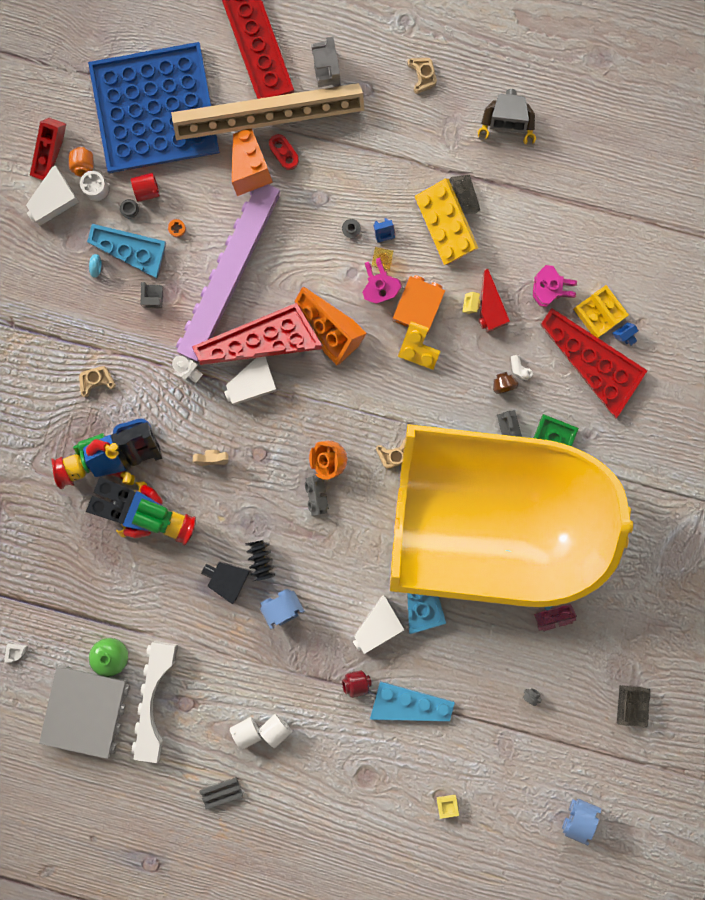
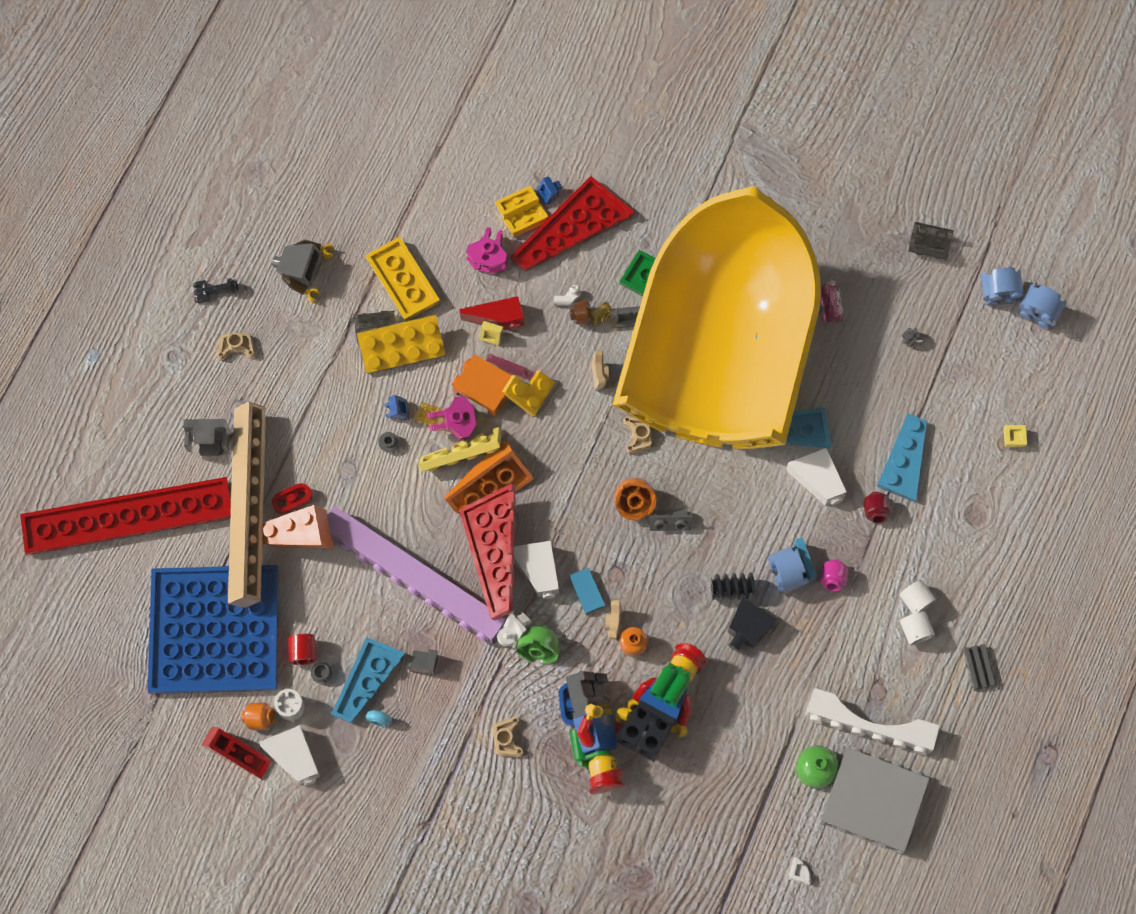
camera: 85 degrees left, 15 degrees down
orange bush [168,219,186,237] -> none
none -> black hinge [193,278,238,303]
none -> yellow plate [365,237,440,322]
none -> light yellow wing [419,427,502,472]
none -> clear pink tile [486,354,529,376]
none -> bright green cylinder [517,625,560,665]
none -> dark azure tile [569,568,605,615]
none -> clear yellow plate [591,301,611,327]
none -> tan piece [592,350,609,390]
none -> orange head [619,627,647,657]
none -> dark azure tile [794,537,817,583]
none -> dark pink head [820,559,849,592]
none -> medium blue brick [980,267,1024,306]

